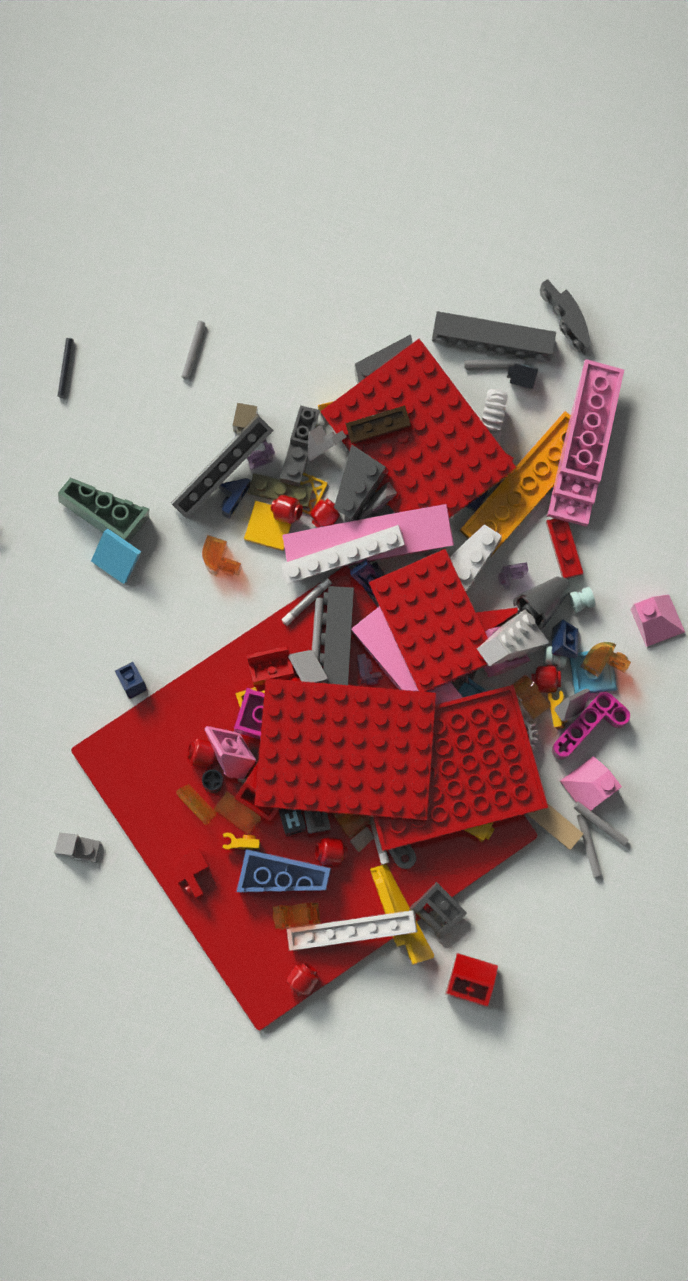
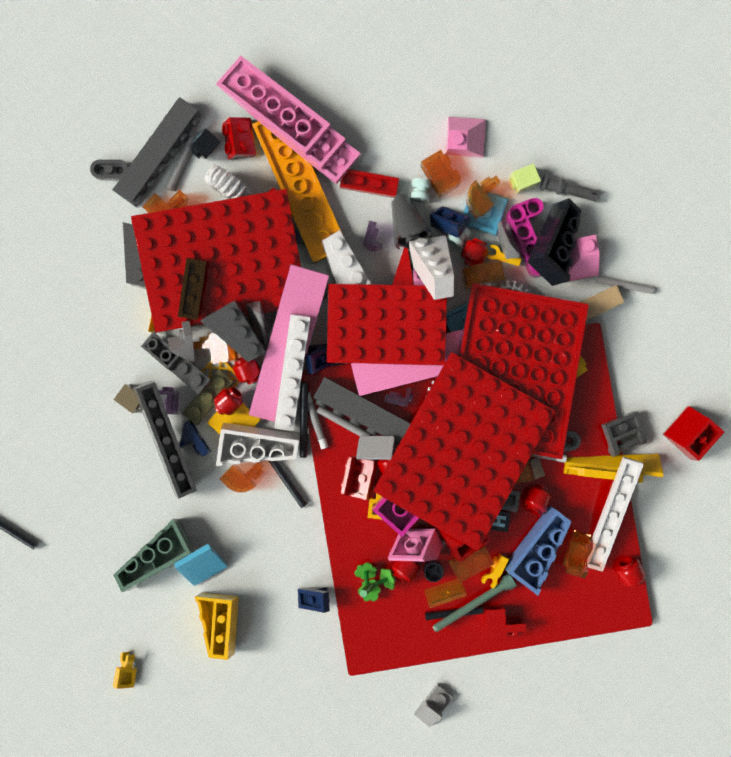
camera: 60 degrees left, 10 degrees up
light grey bar [181,321,206,379] -> none
dark grey slope [539,279,590,355] -> none
light grey bar [573,802,628,846] -> none
none -> dark grey plate [90,159,129,180]
none -> clear orange brick [142,190,188,213]
none -> clear orange brick [193,332,238,363]
none -> yellow wedge [194,592,239,660]
none -> white wedge [216,422,300,466]
none -> red bracket [222,117,256,160]
none -> black bar [268,461,307,508]
none -> black bar [300,382,308,458]
none -> bright green plant [354,562,395,601]
none -> clear orange brick [420,150,461,198]
none -> black bar [425,606,484,620]
none -> sand green piece [433,573,517,632]
none -> yellowish green brick [509,163,541,194]
none -> black wedge [527,198,581,286]
none -> dark grey pin [540,174,600,202]

